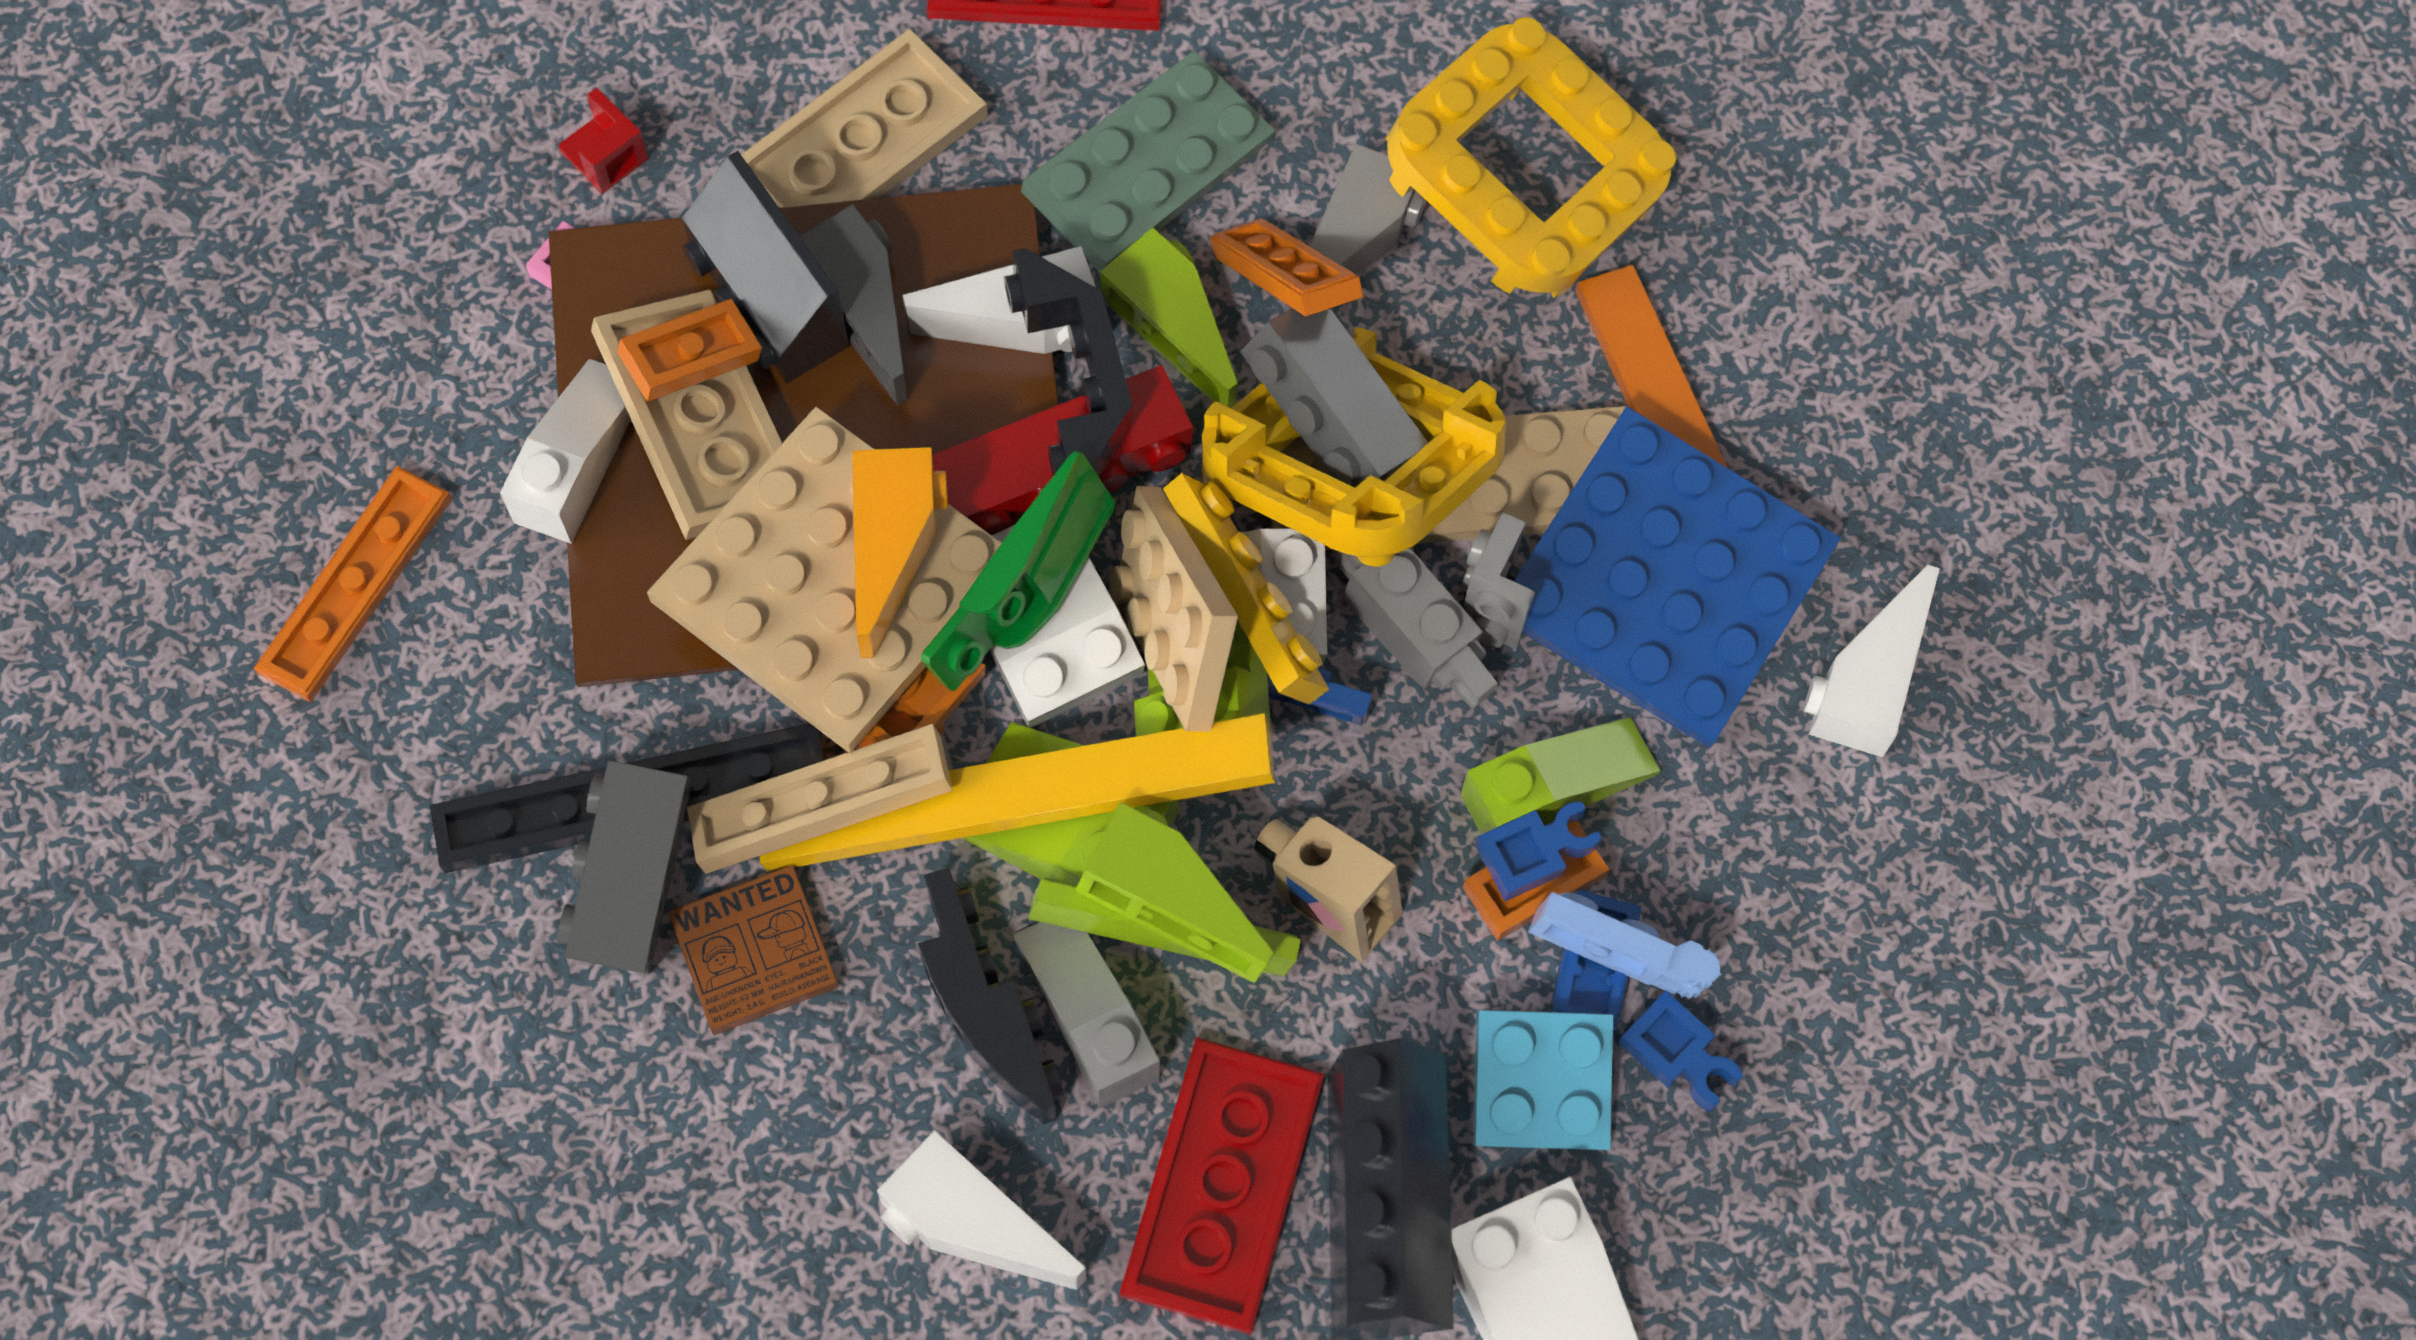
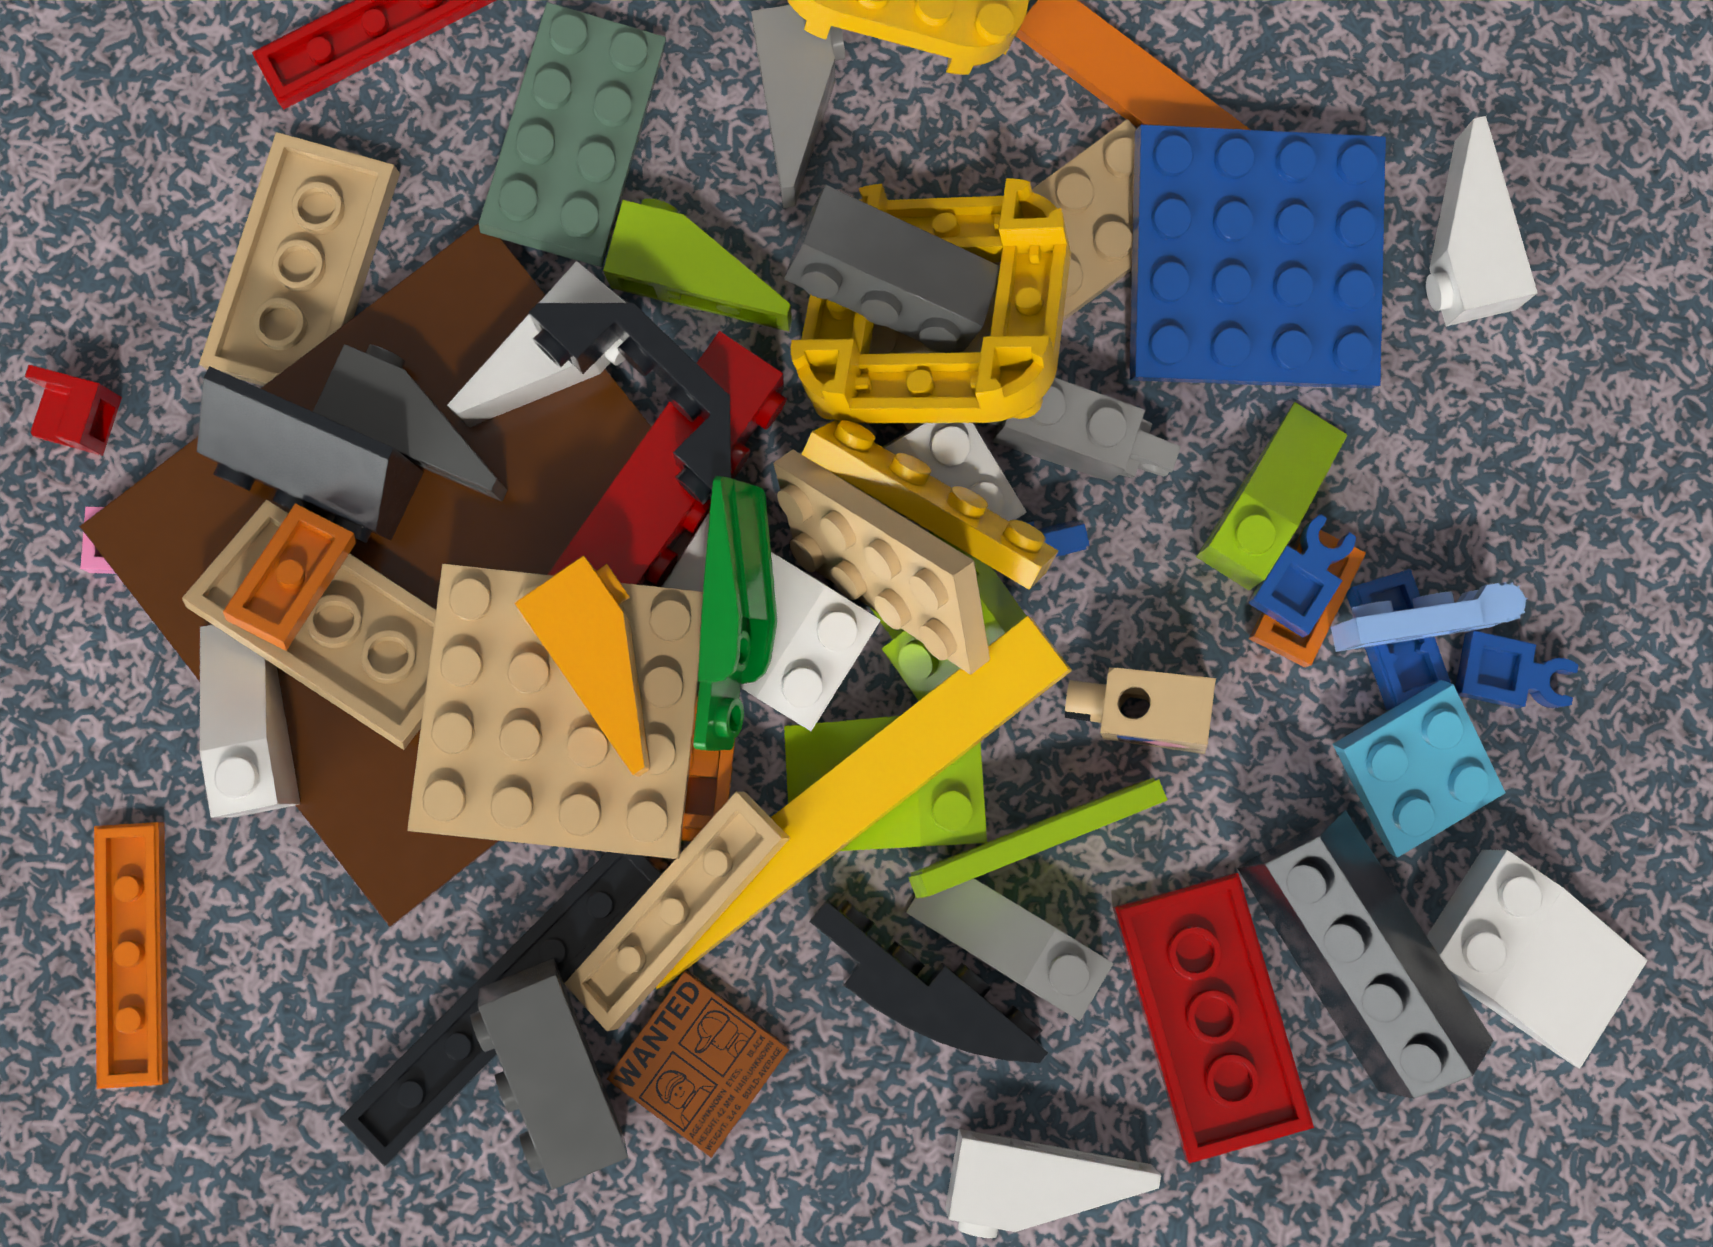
camera: 30 degrees left, 15 degrees up
lime slope [1075,802,1273,983] -> none
orange tile [1210,218,1363,317] -> none
light grey bracket [1460,512,1535,649] -> none

